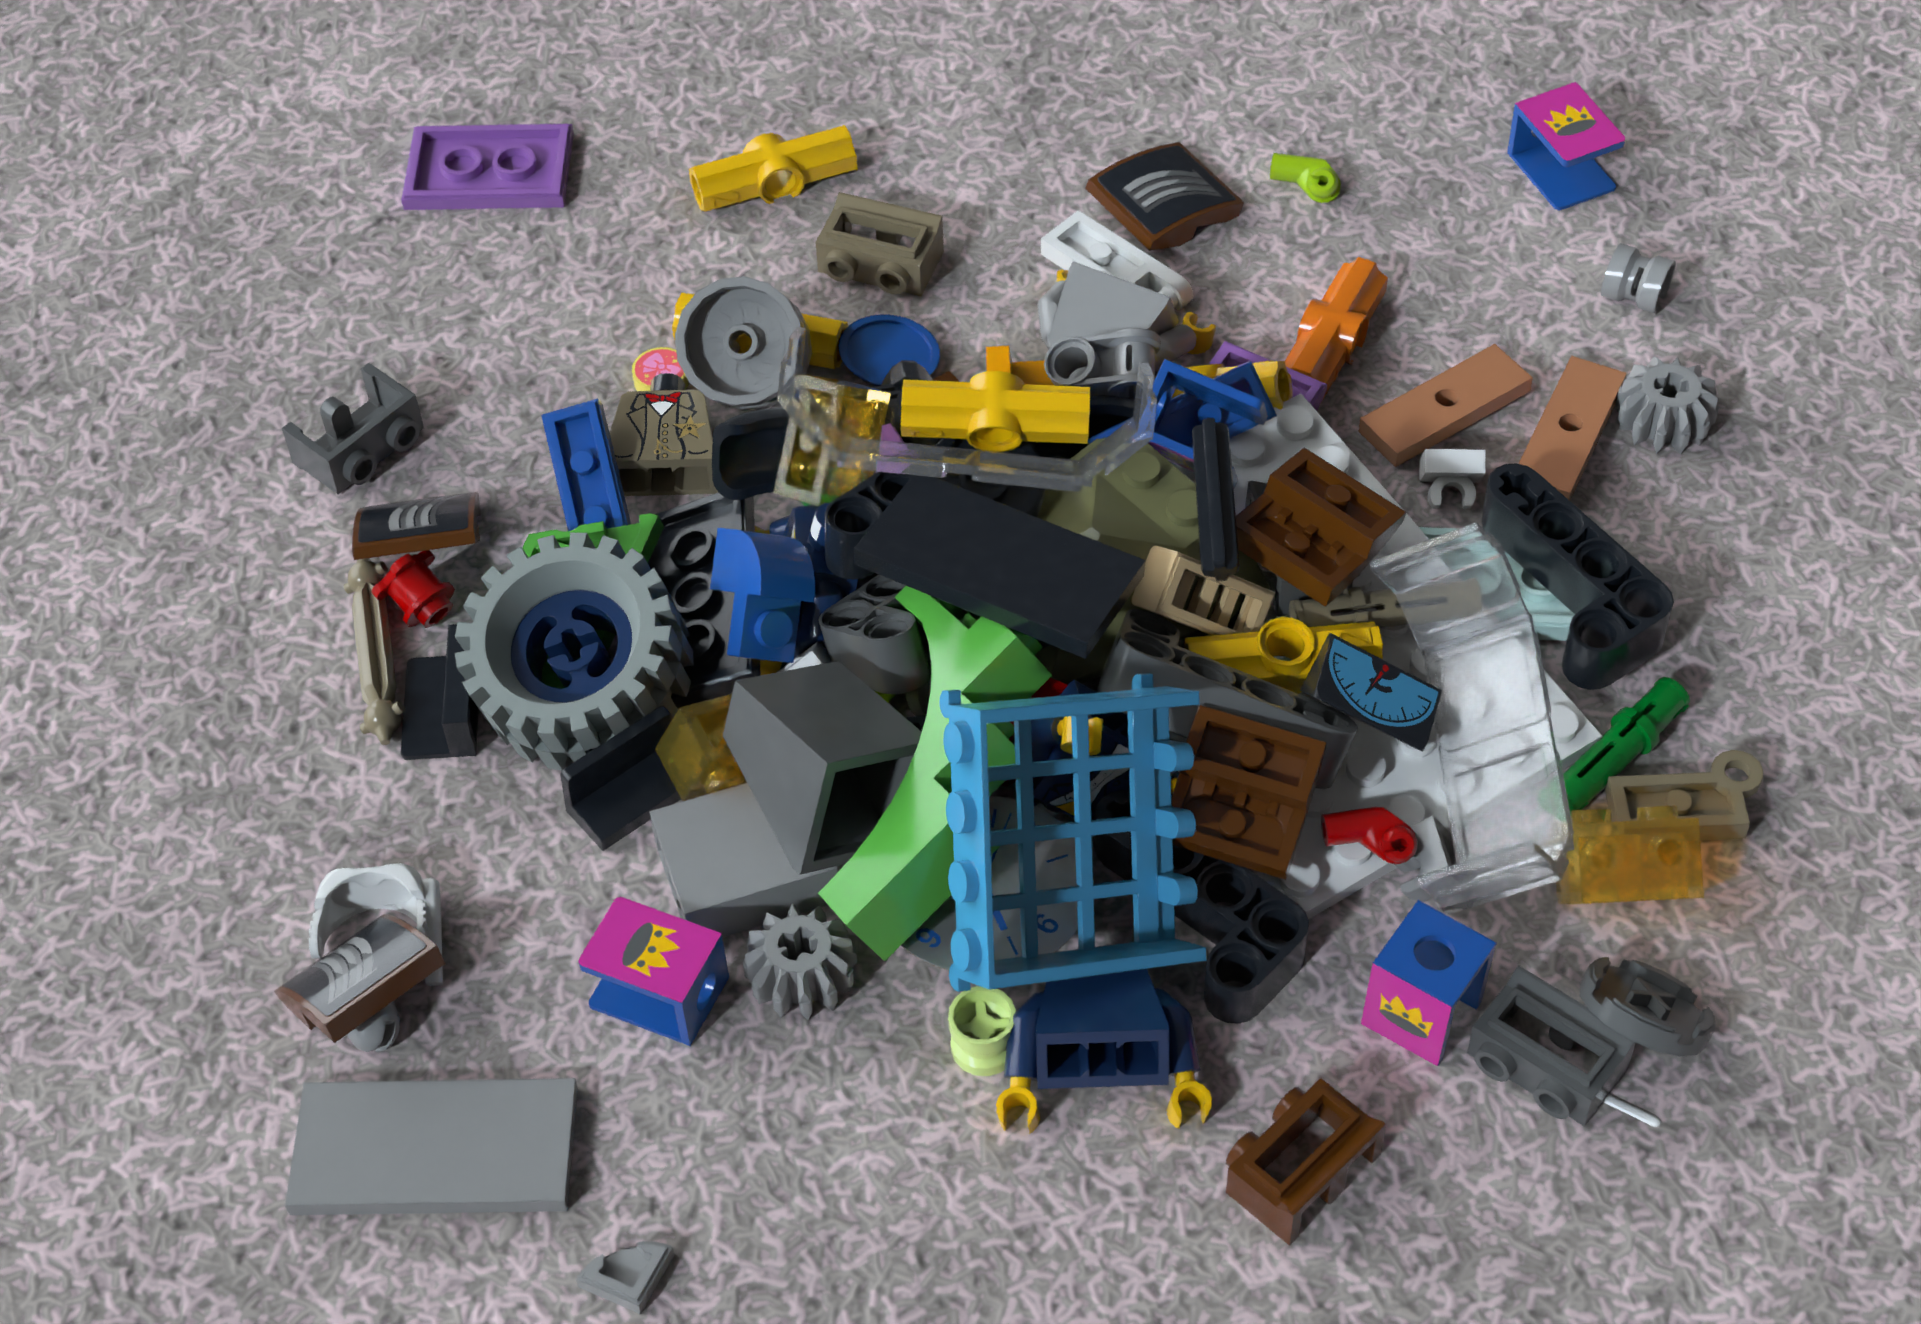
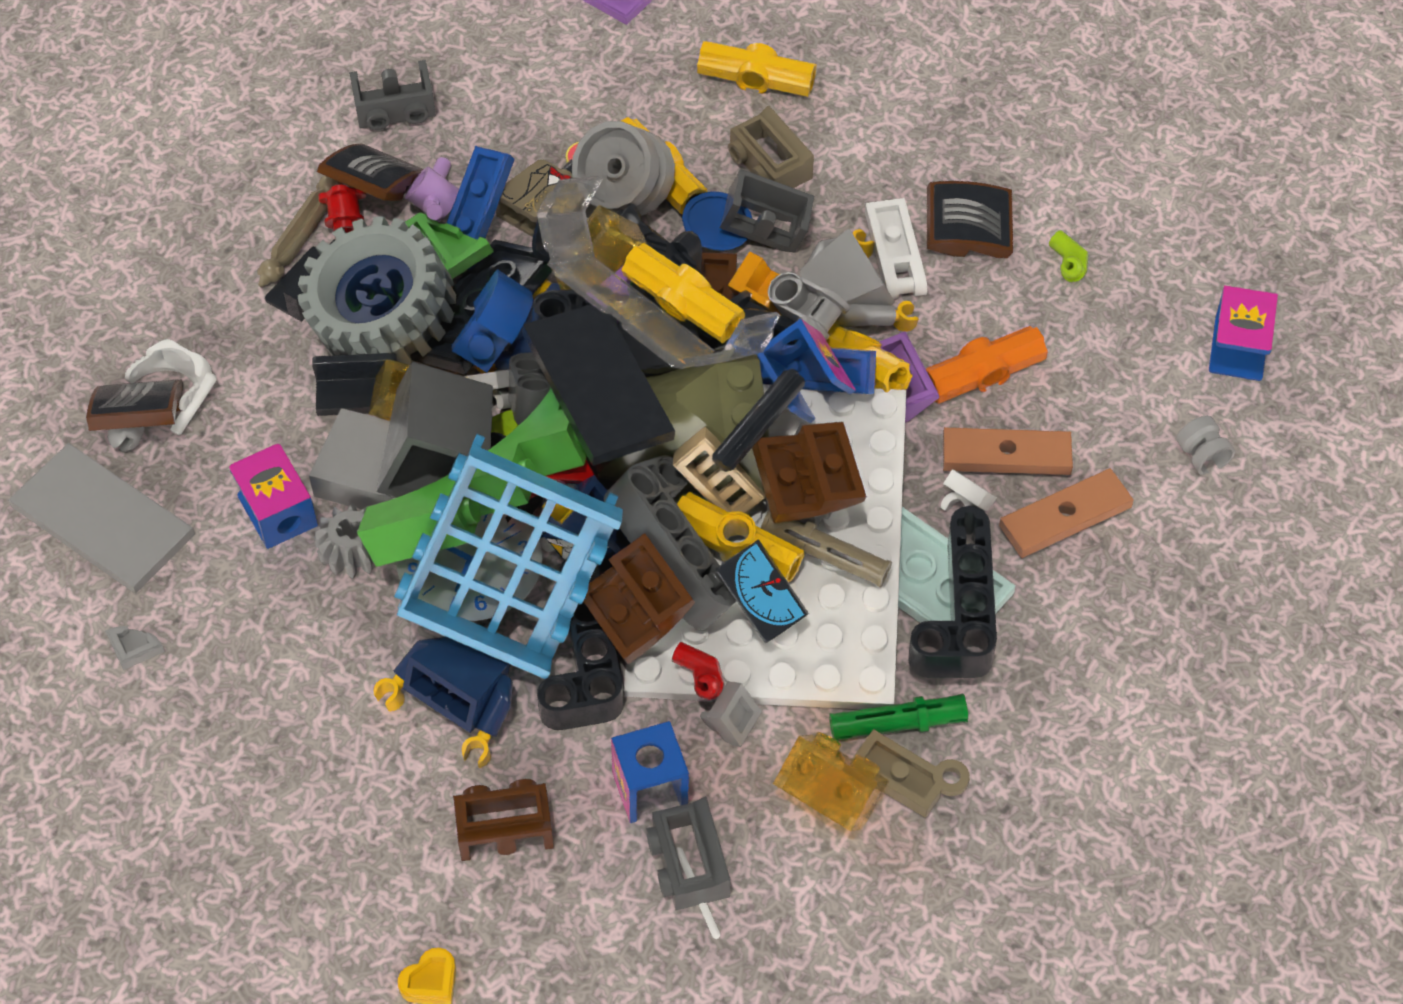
camera: 35 degrees right, 5 degrees up
yellowish green wheel [948,986,1016,1076] -> none
clear windscreen [1370,522,1575,915] -> none
dark grey tile [1579,957,1716,1056] -> none
light grey gear [1616,356,1719,454] -> none
none -> lavender piece [405,157,459,222]
none -> dark grey window [719,169,814,253]

